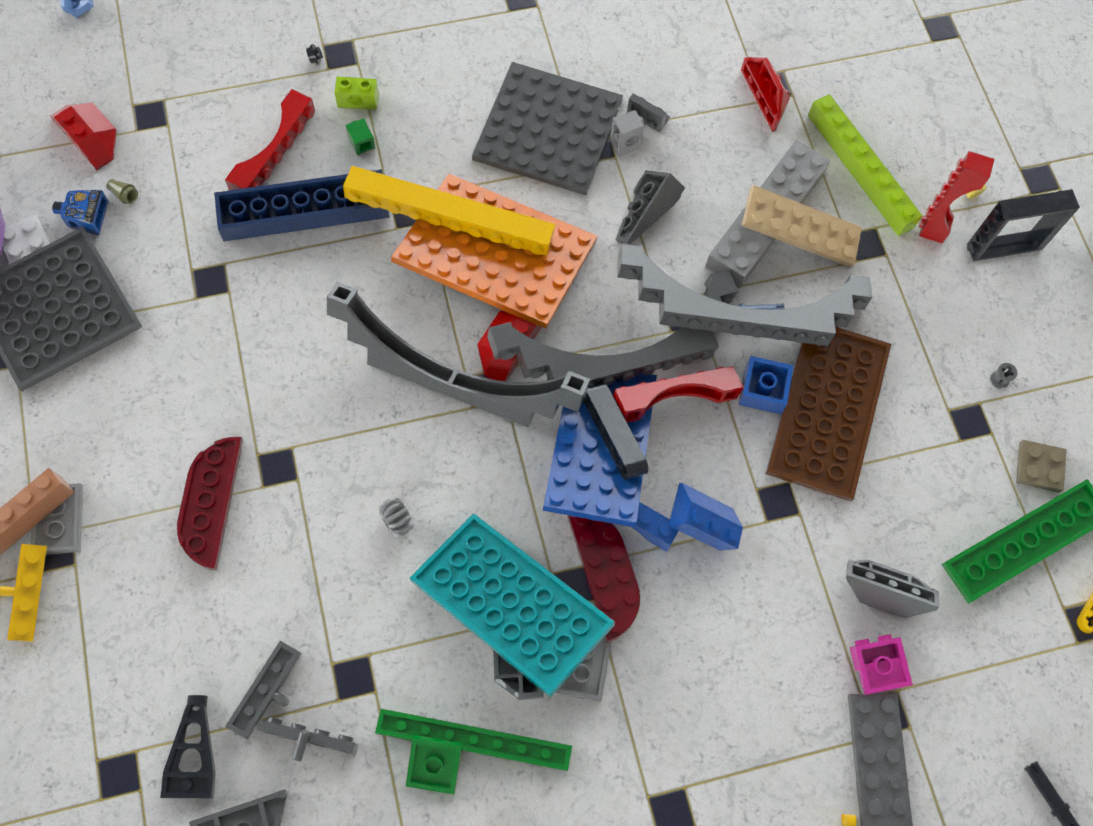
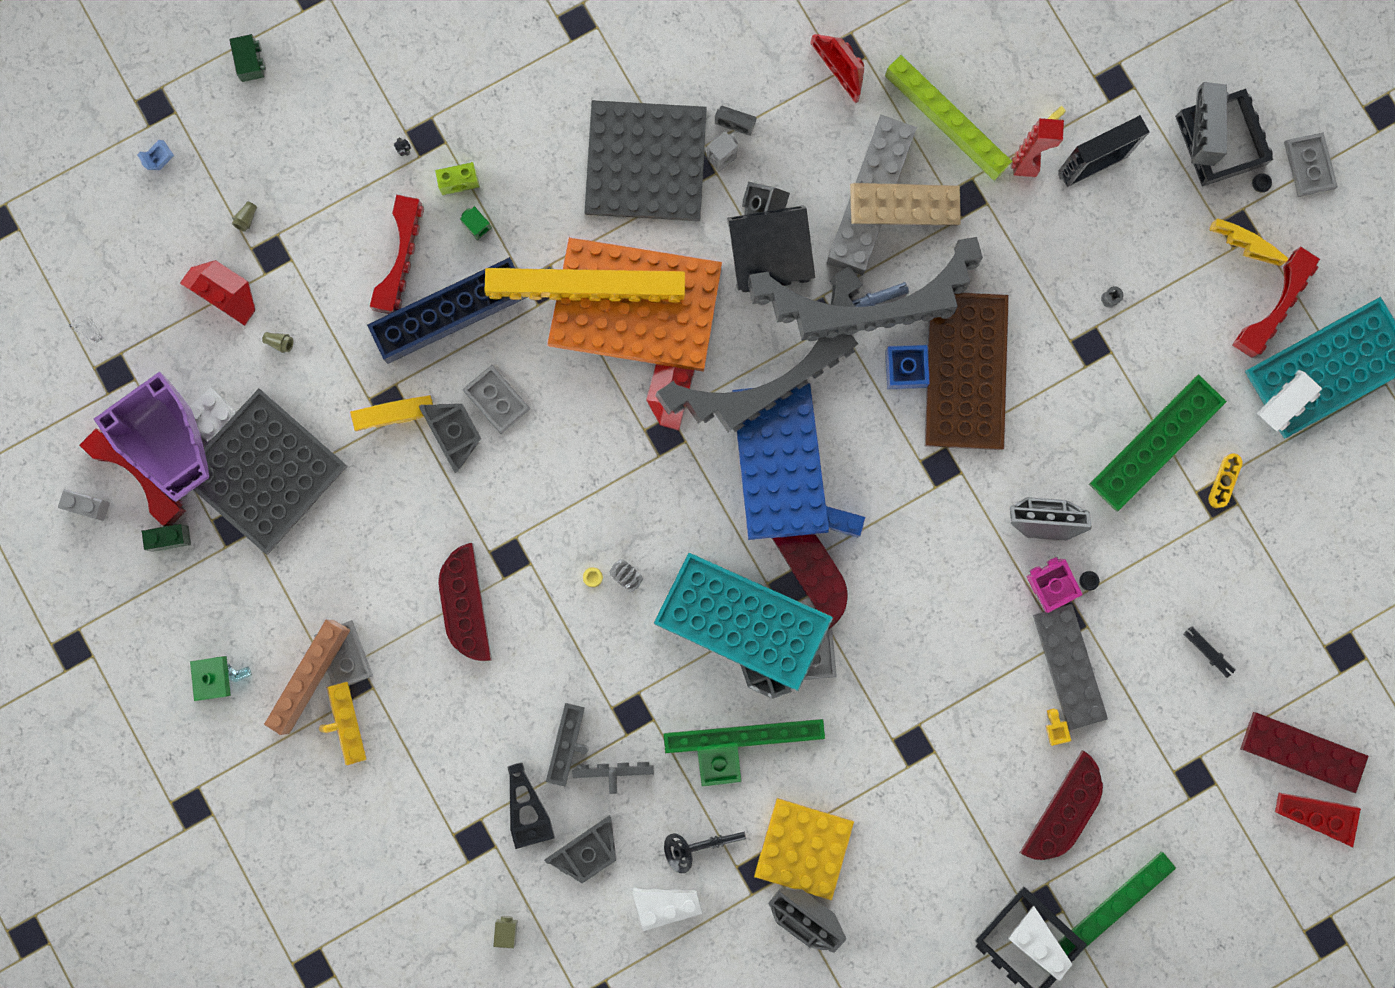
camera: 15 degrees left, 15 degrees up
blue torso [52,190,109,235] -> none
dark grey arch [327,282,590,427] -> none
beam [583,383,649,480] -> none
arch [613,366,744,423] -> none
blue slope [668,483,743,551] -> none
dark tan plate [1016,440,1067,492] -> none
none -> olive cone [232,201,257,232]
none -> yellow slope [350,395,433,432]
none -> dark grey wing [419,404,482,473]
none -> light grey tile [462,365,530,434]
none -> light yellow tile [583,567,603,587]
none -> black panel [727,205,815,292]
none -> black plate [1079,571,1100,591]

